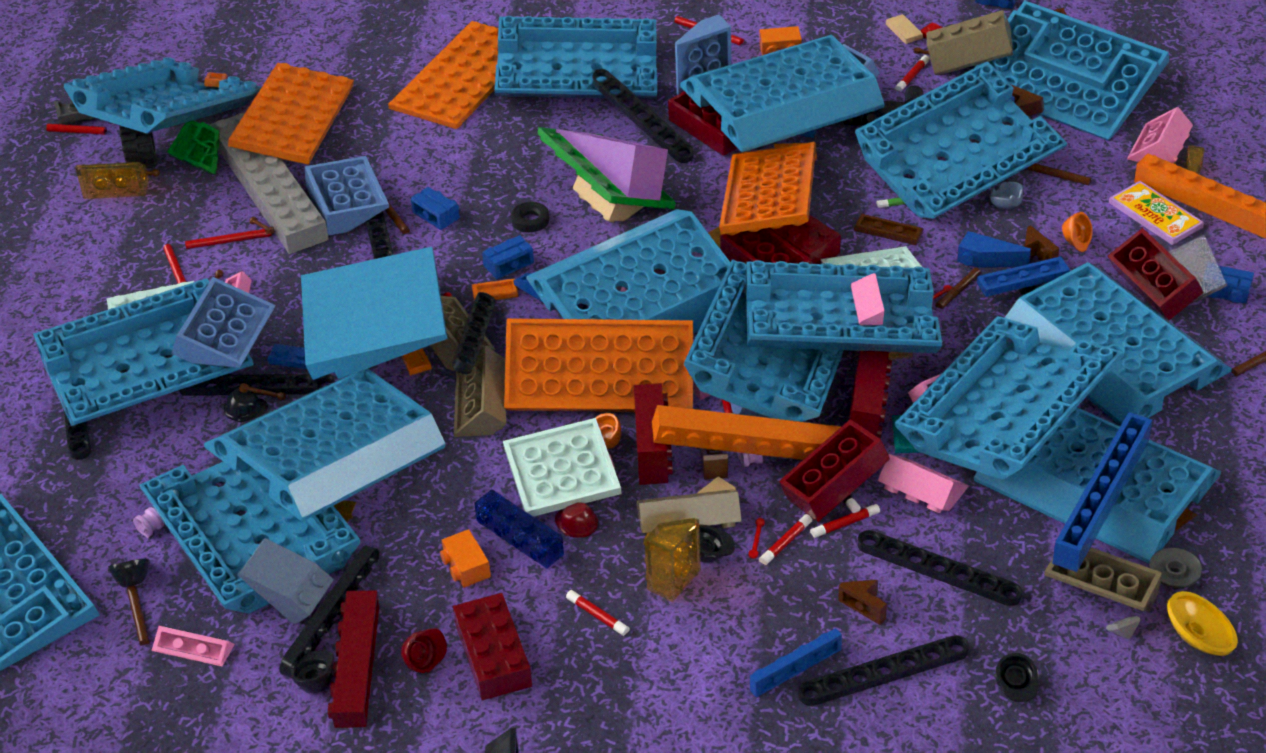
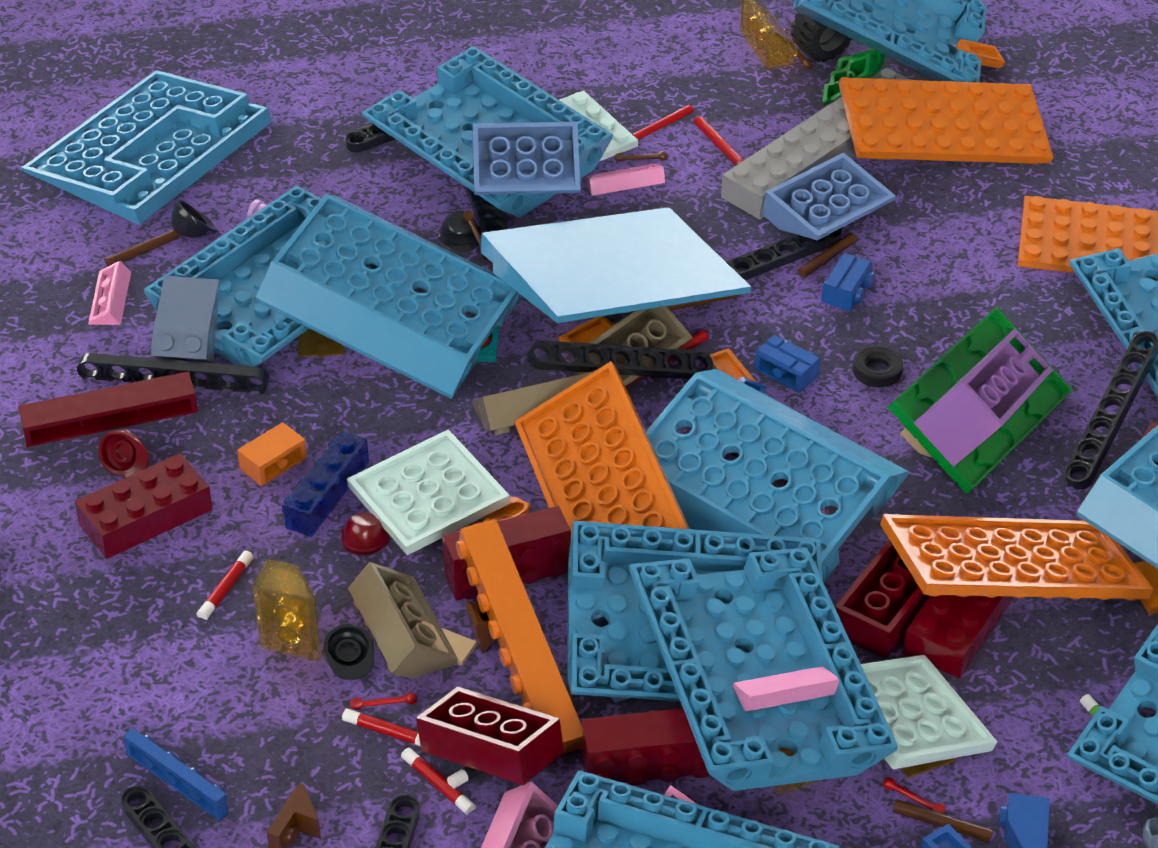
camera: 70 degrees right, 0 degrees up
black hat [291,650,334,693] -> none
reddish brown tile [854,214,923,245] -> none

